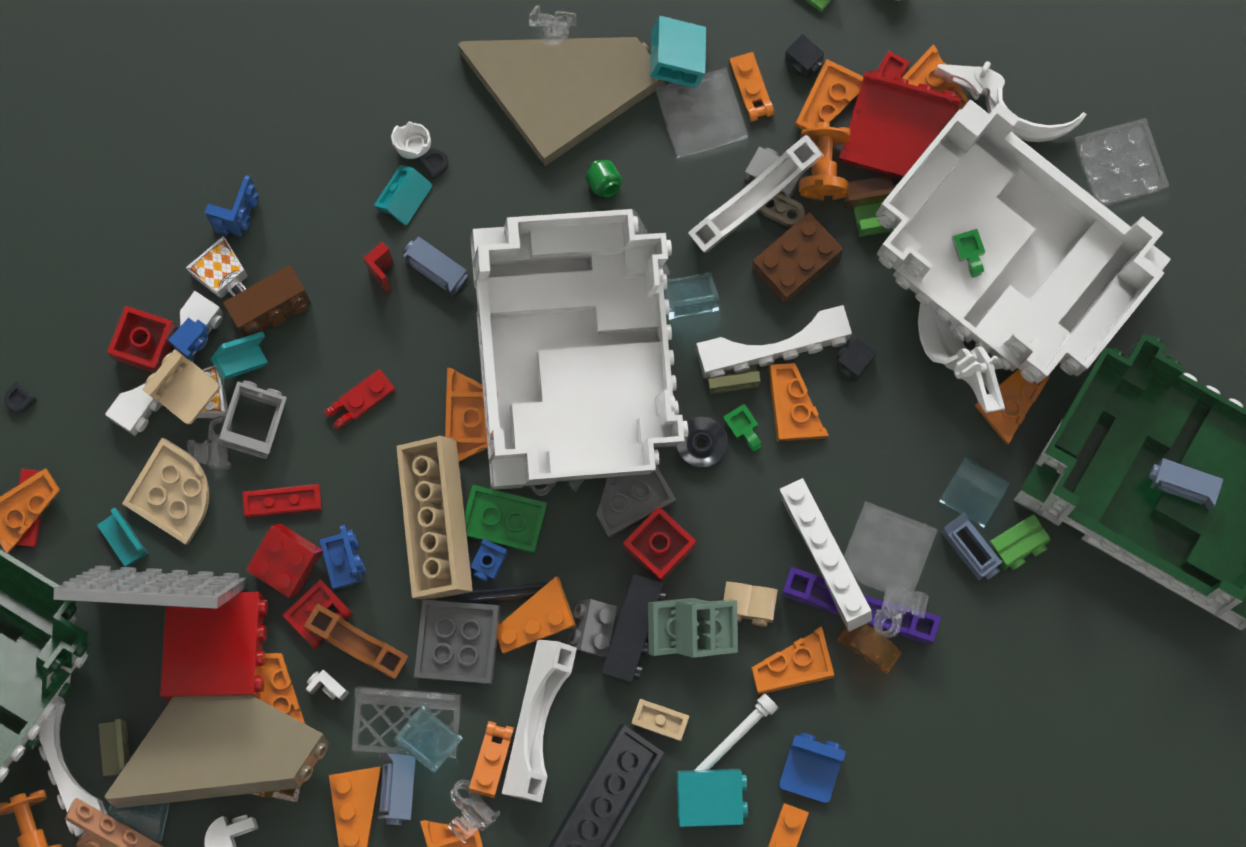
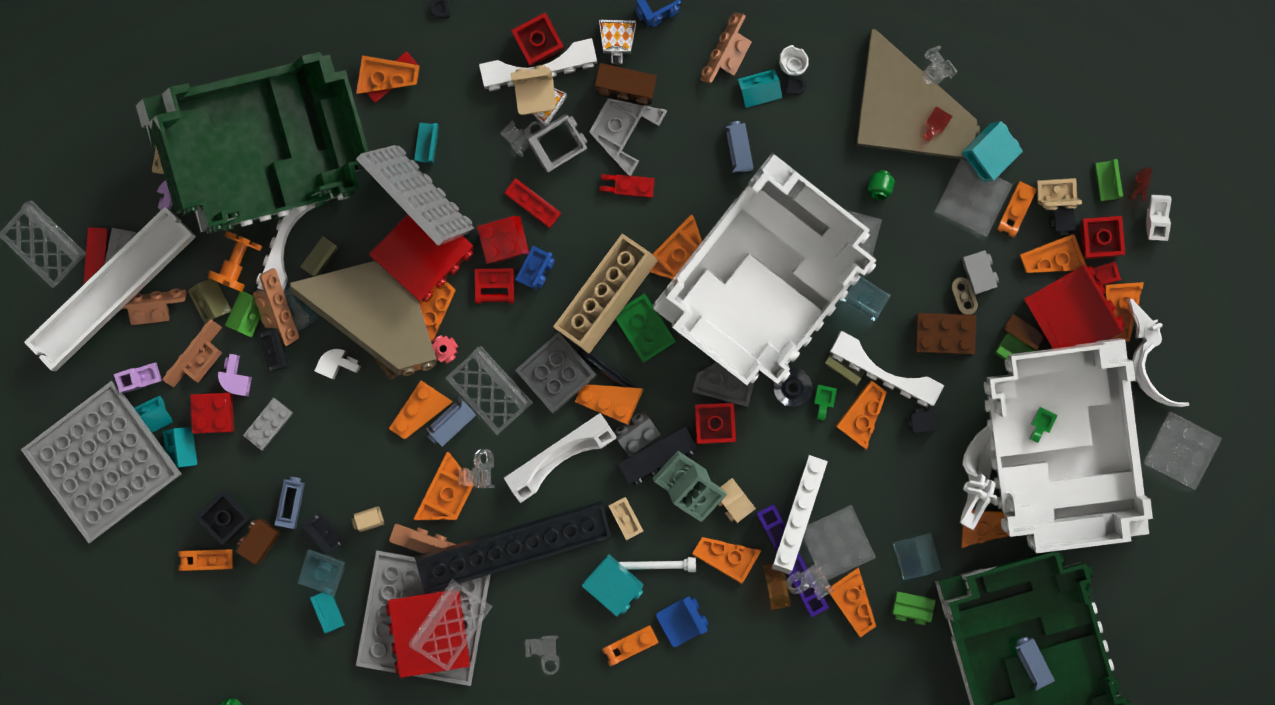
camera: 40 degrees right, 10 degrees up
tan plate [122,438,209,544] -> none
blue brick [168,317,209,361] -> none
teal panel [211,332,268,381] -> none
dark orange arch [303,603,408,680] -> none
white bracket [306,670,349,701] -> none
red panel [363,242,394,293] -> none
clear light blue slope [393,706,463,773] -> none
orange plate [469,721,514,798] -> none
blue brick [470,539,508,582] -> none
white arch [688,135,824,252] -> none
orange piece [799,122,851,200] -> none
sand blue window [941,512,1003,581] -> none
none -> coral brick [432,335,458,364]
none -> light grey wing [589,98,667,176]
none -> nougat bracket [700,12,752,84]
none -> orange wing [827,567,876,637]
none -> clear red plate [923,106,953,142]
none -> tan bracket [1037,178,1082,210]
none -> red brick [1080,216,1125,259]

